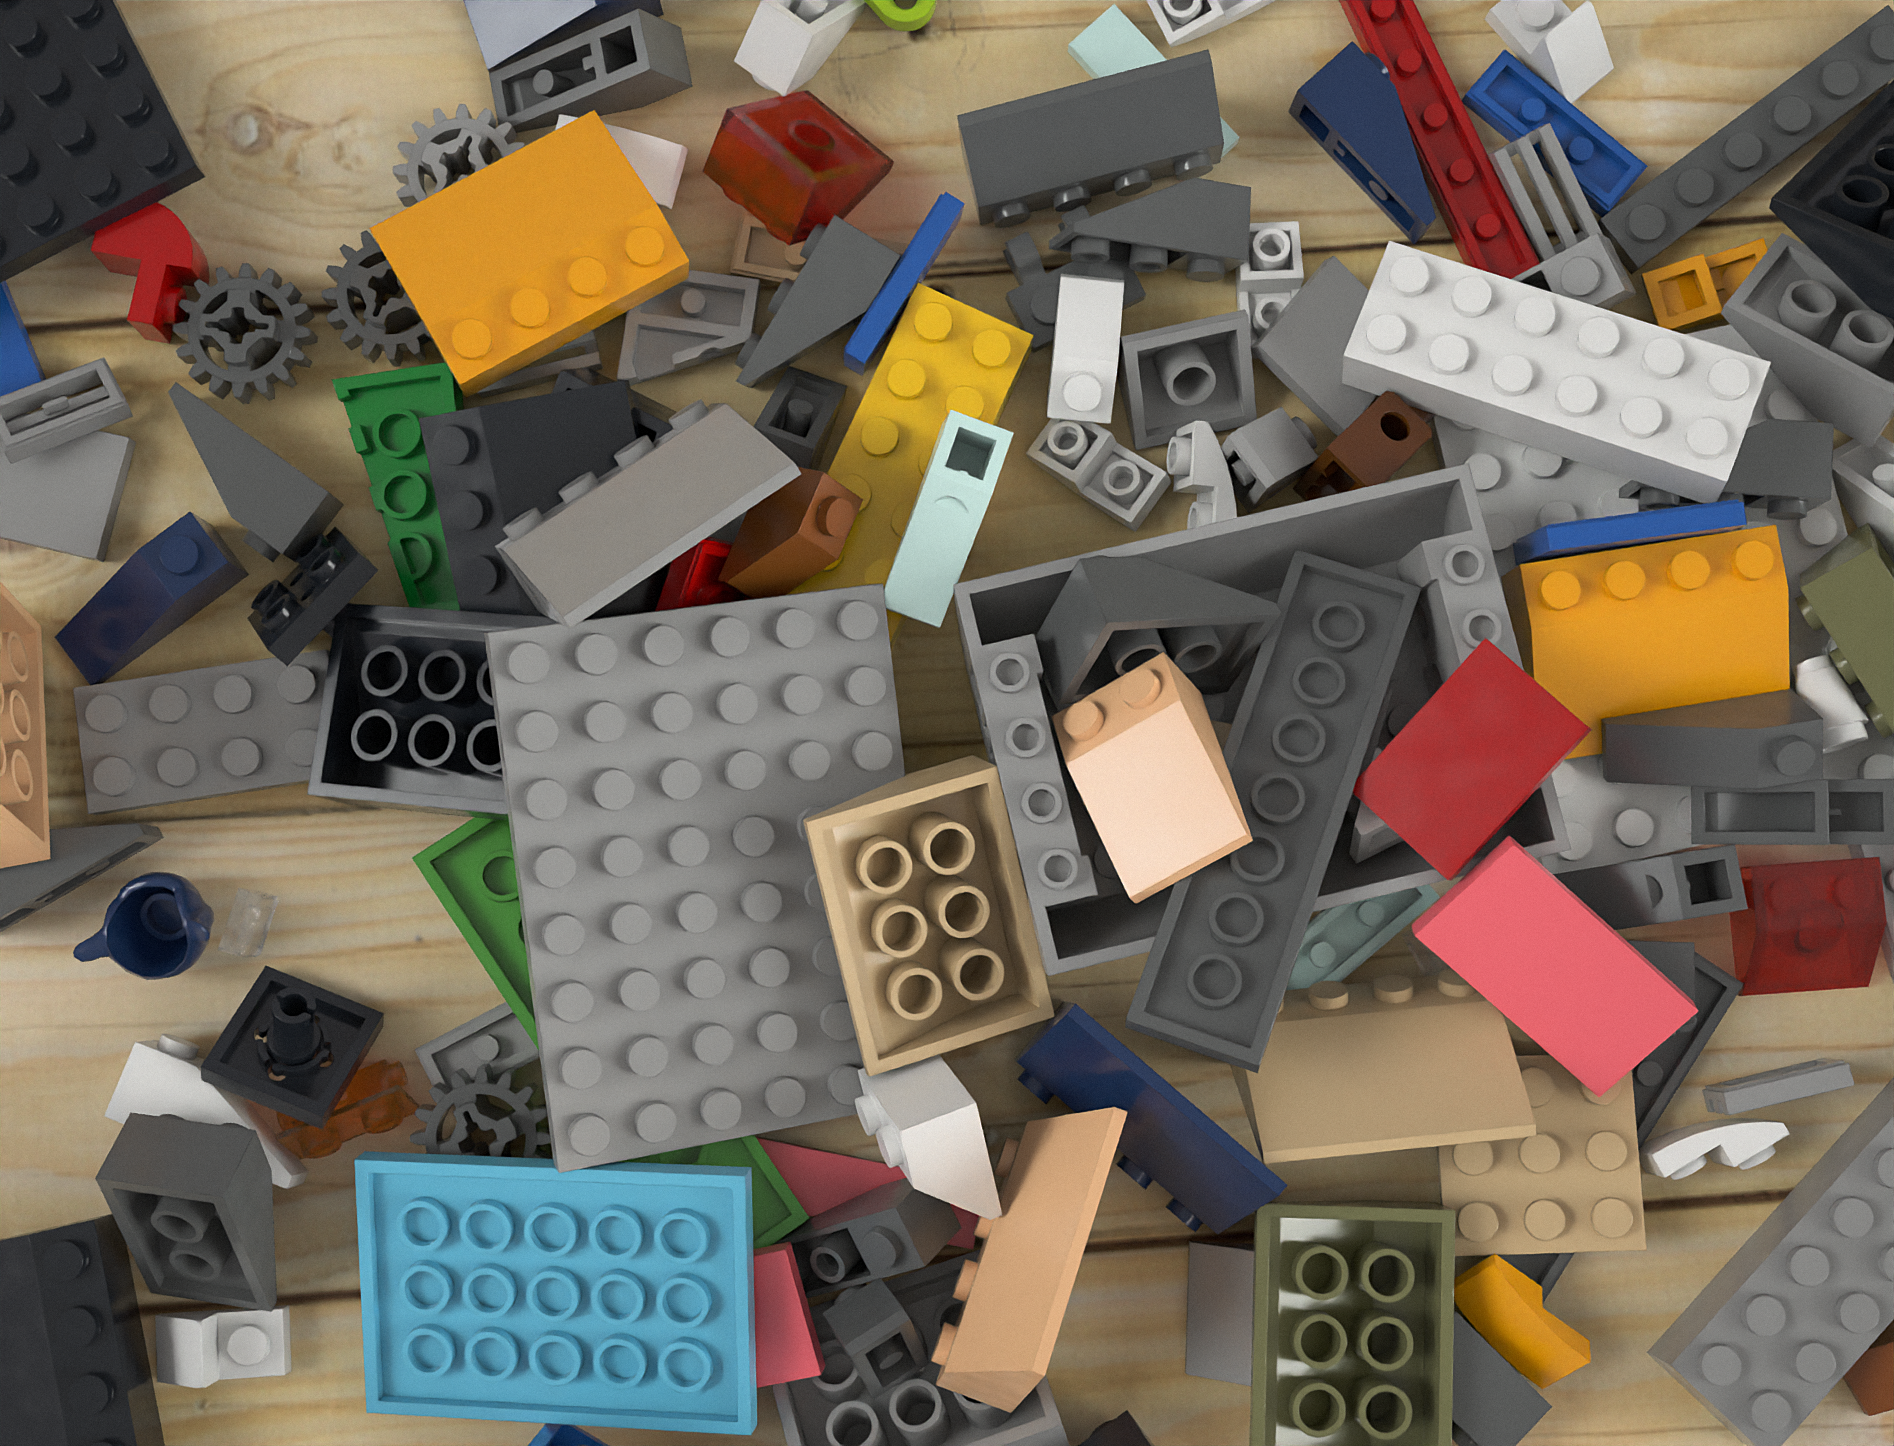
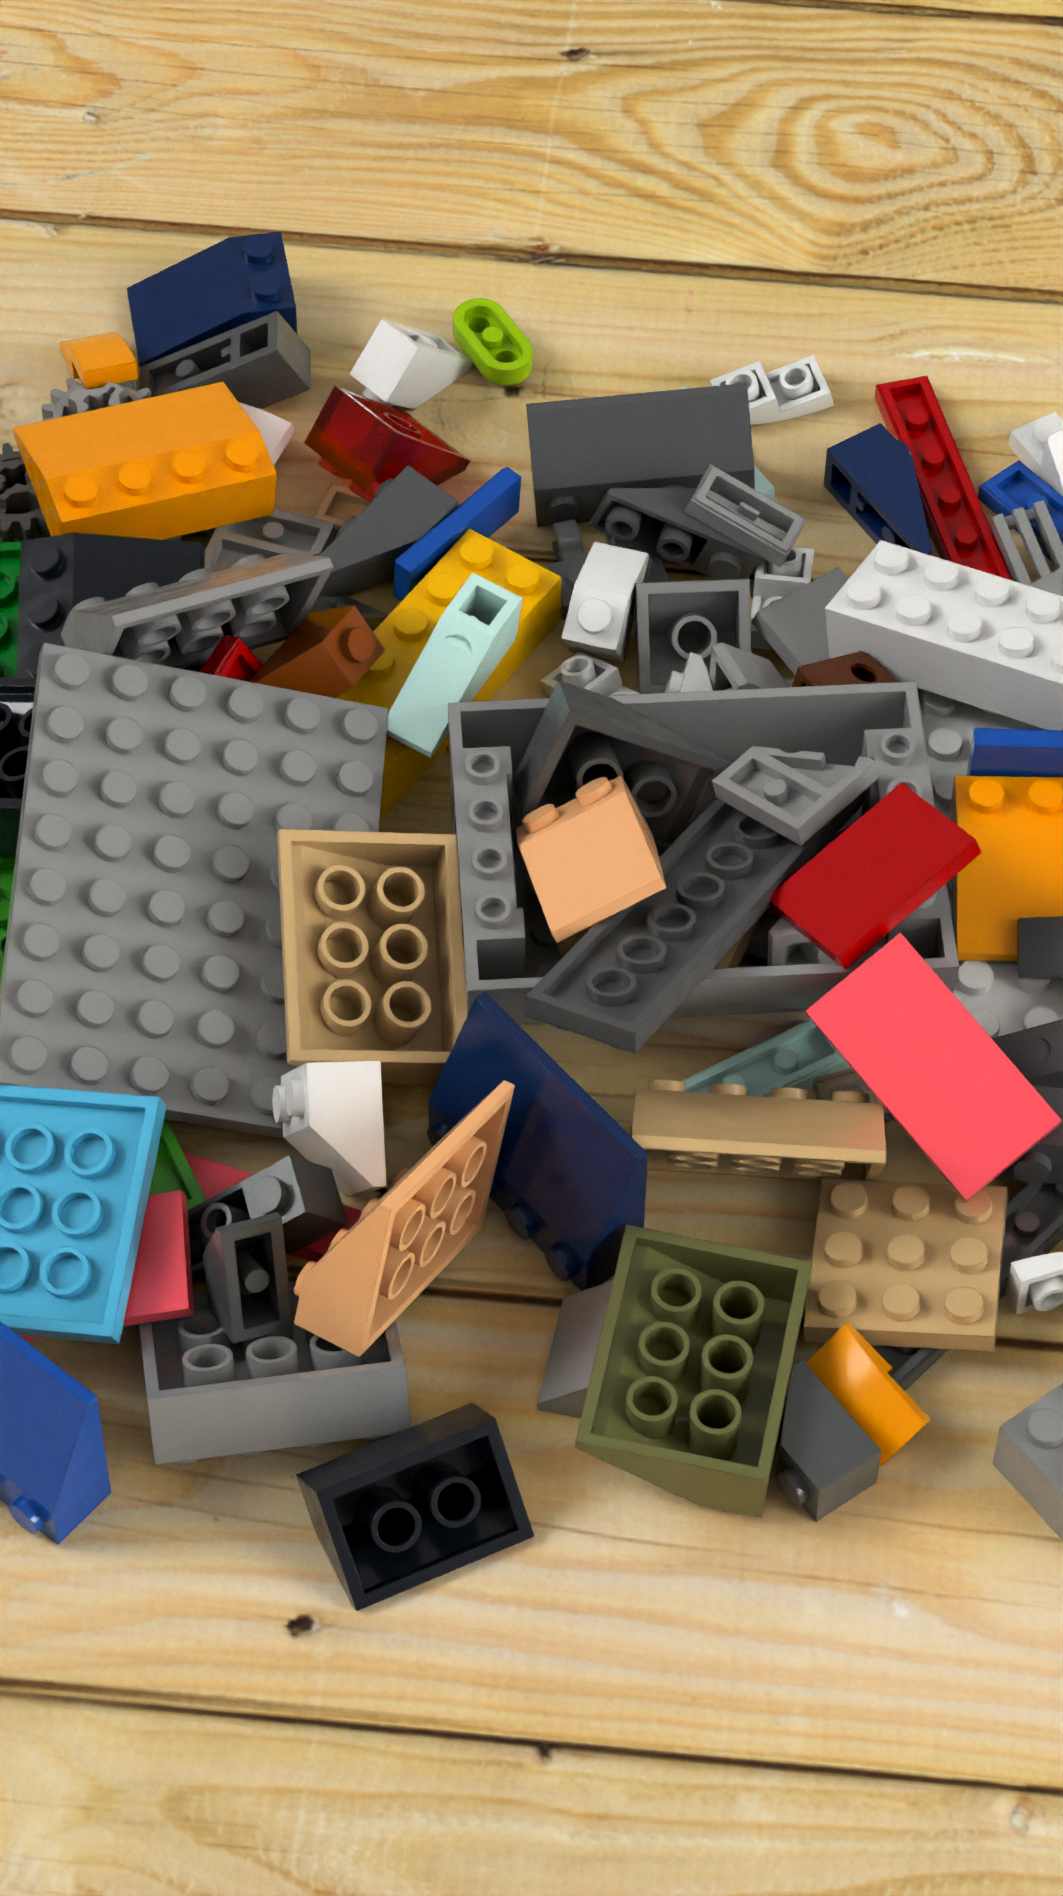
camera: 15 degrees right, 30 degrees down
none -> light orange slope [60,332,138,390]
none -> light grey tile [684,464,806,567]
none -> light grey wing [712,746,879,846]

